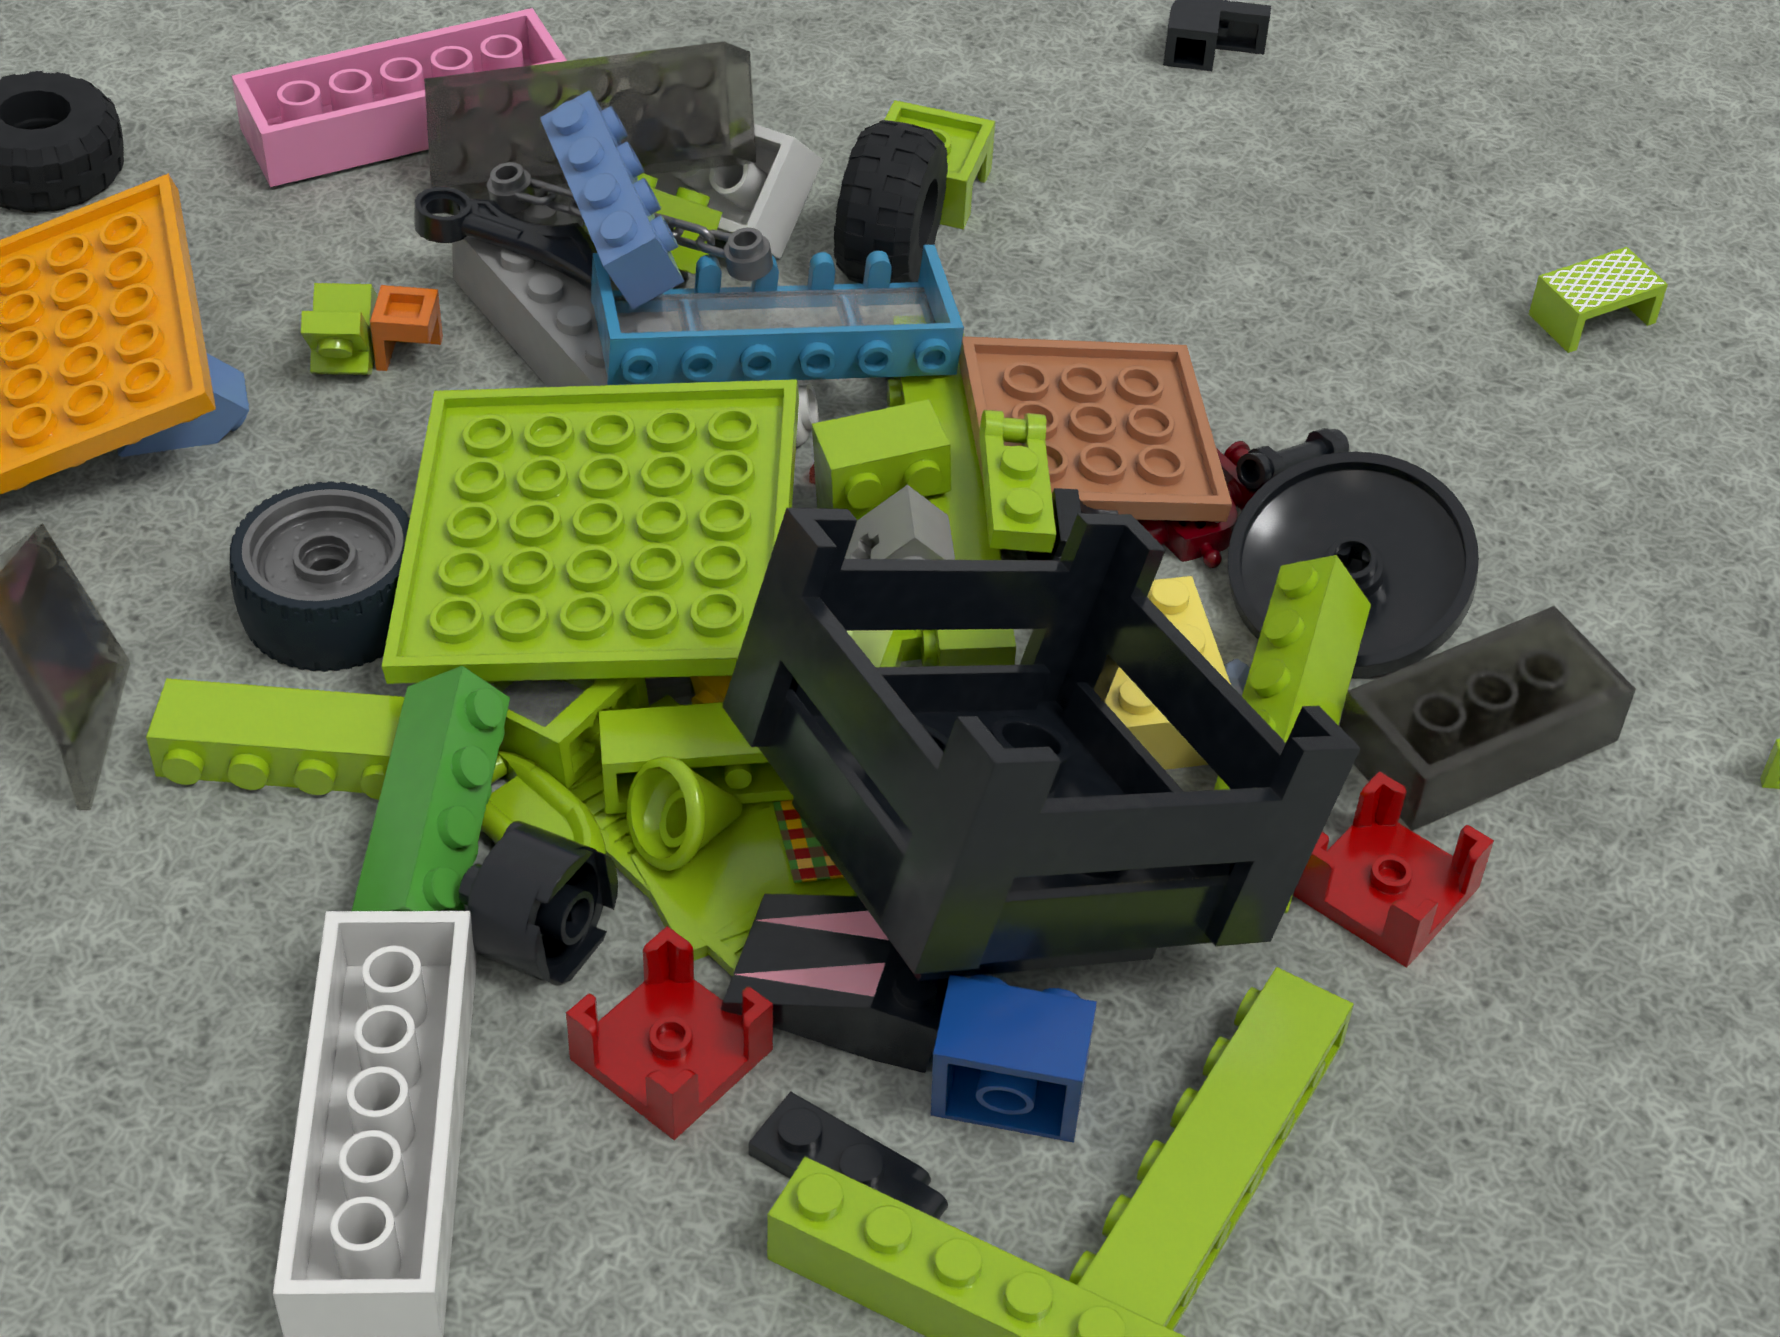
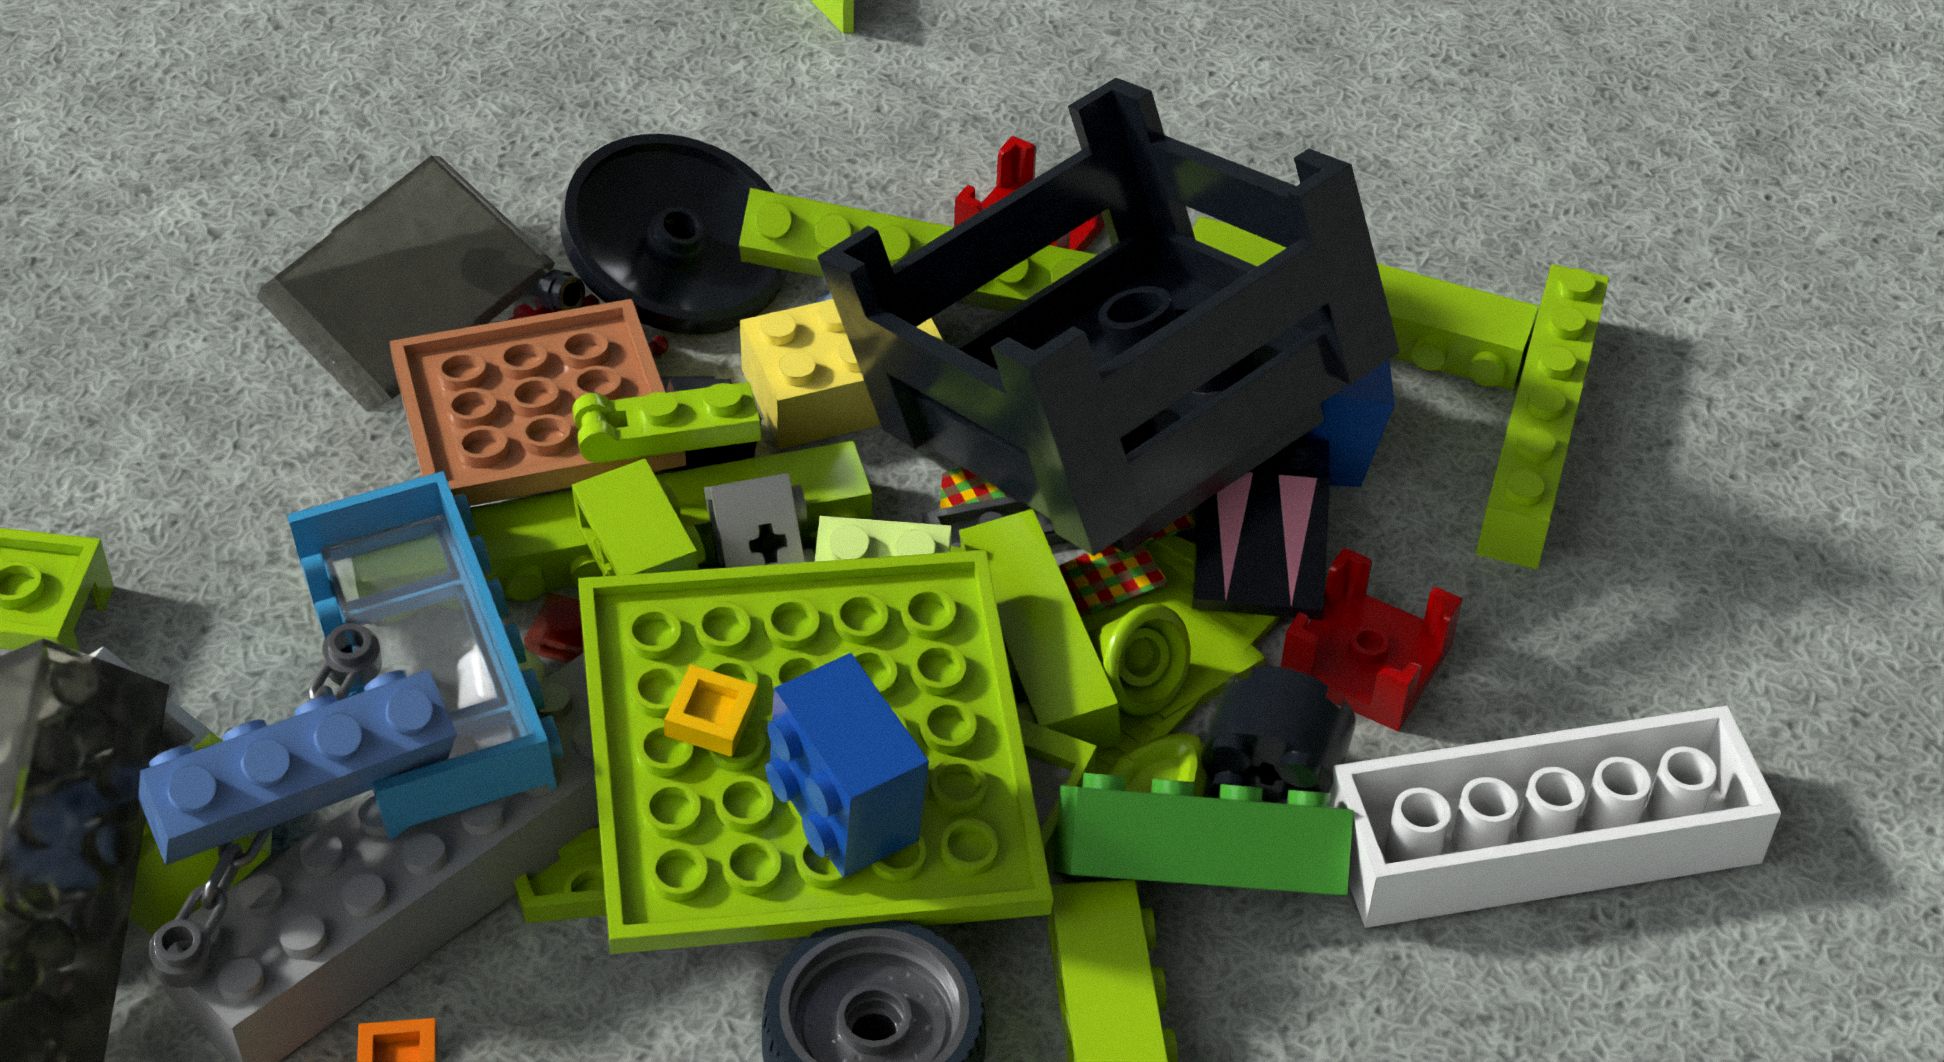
camera: 100 degrees left, 0 degrees up
black piece [414,187,597,291] -> none
black hinge [749,1091,948,1219] -> none
black tyre [833,120,948,284] -> none
clear smoke brick [1339,606,1636,831] -> none
lime panel [1529,247,1668,353] -> none
none -> clear smoke piece [256,155,555,412]
none -> yellow plate [664,664,758,757]
none -> blue brick [765,653,929,878]

